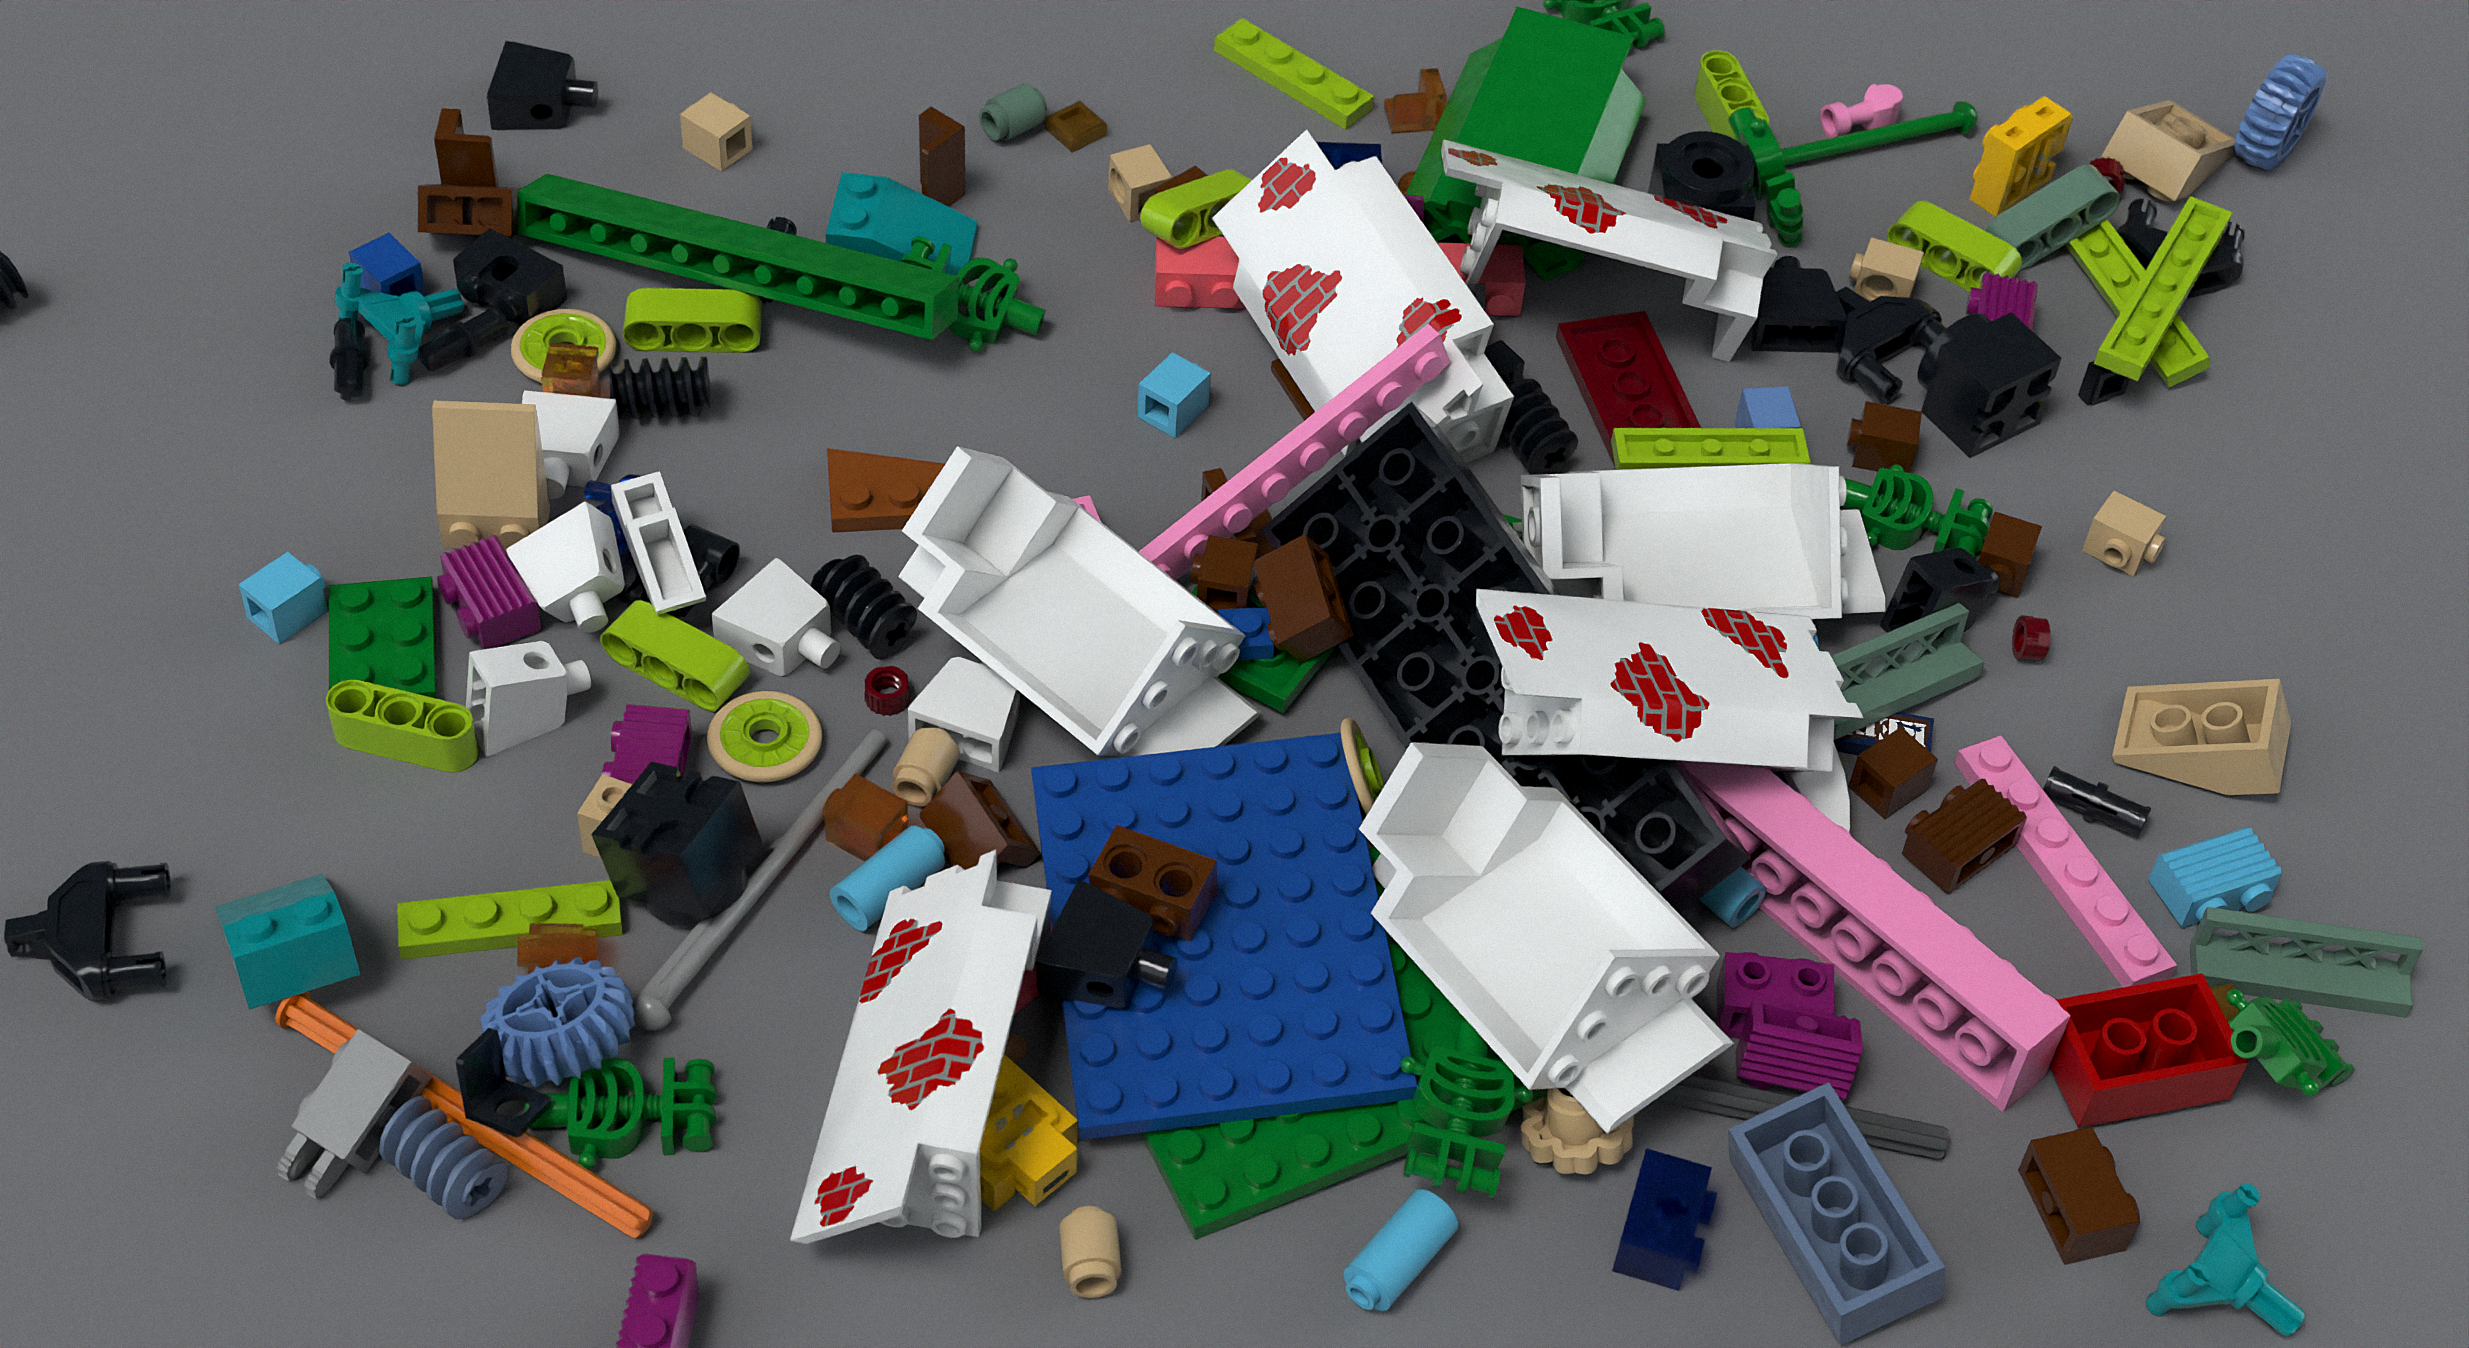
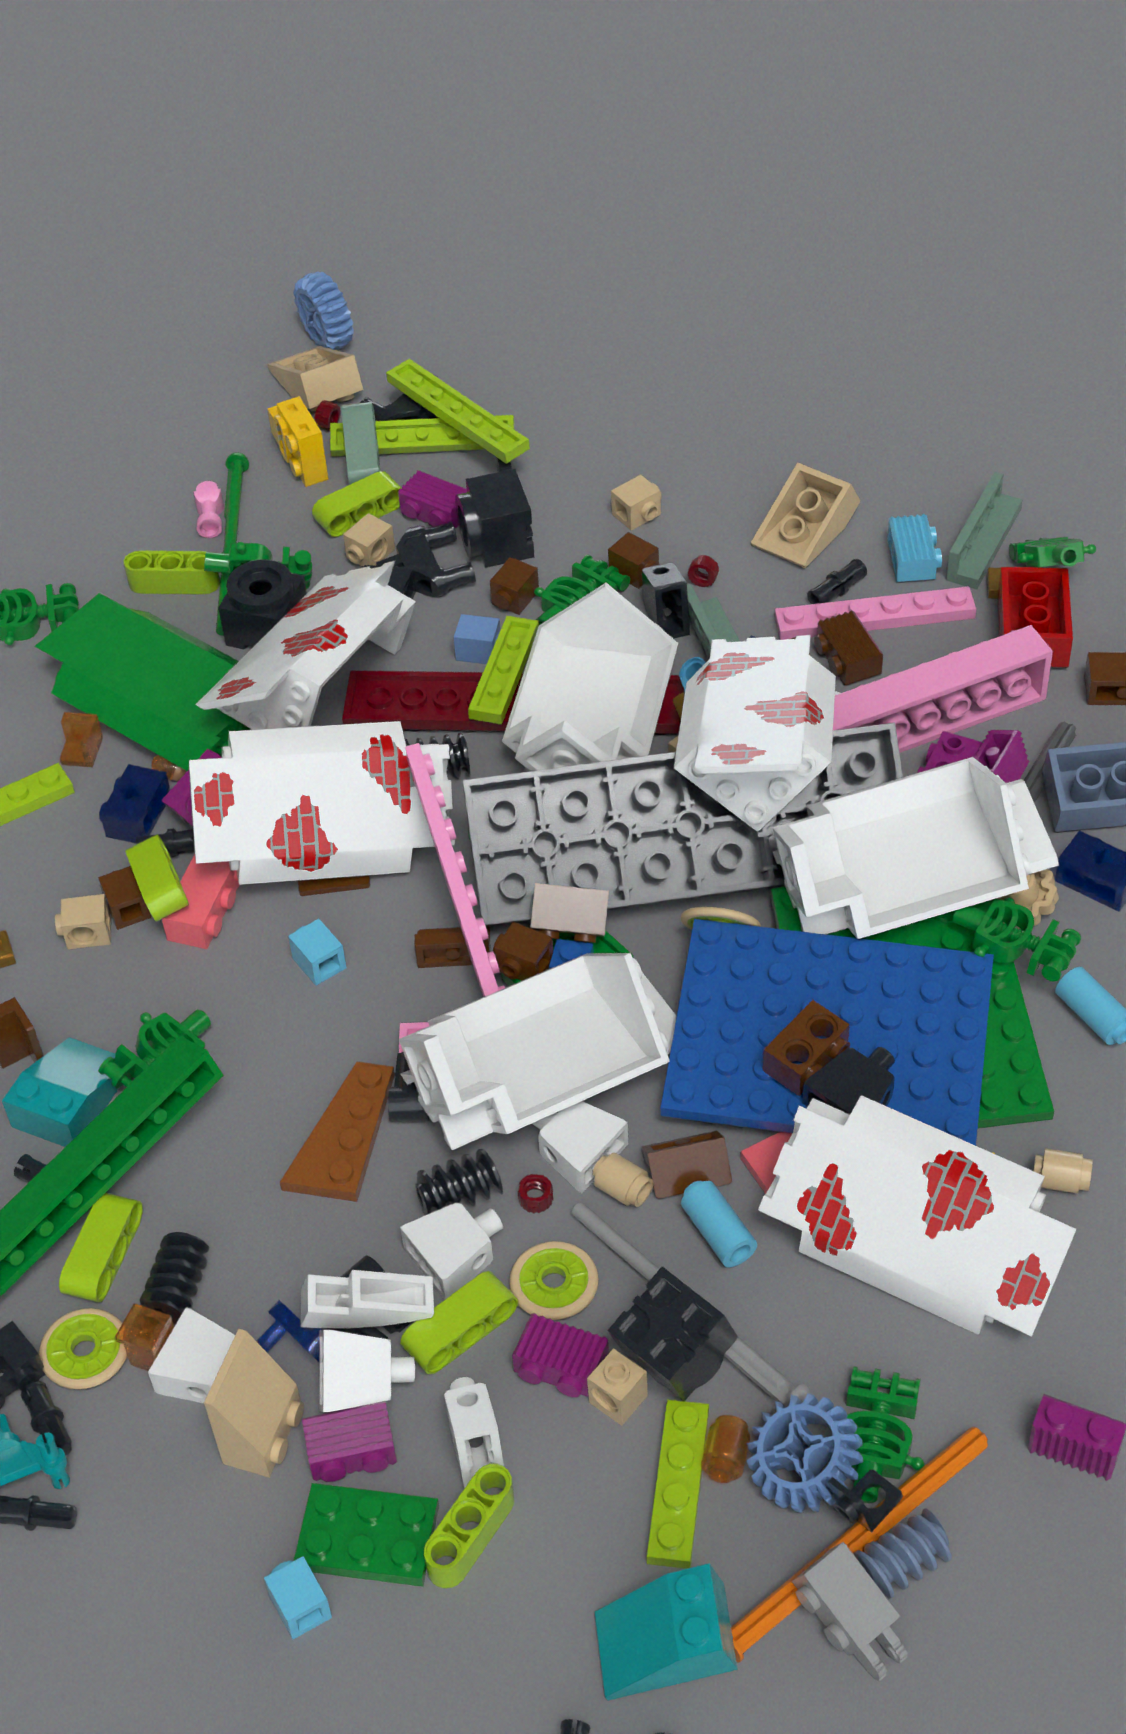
camera: 65 degrees left, 0 degrees up
clear orange brick [823,773,909,862] -> none

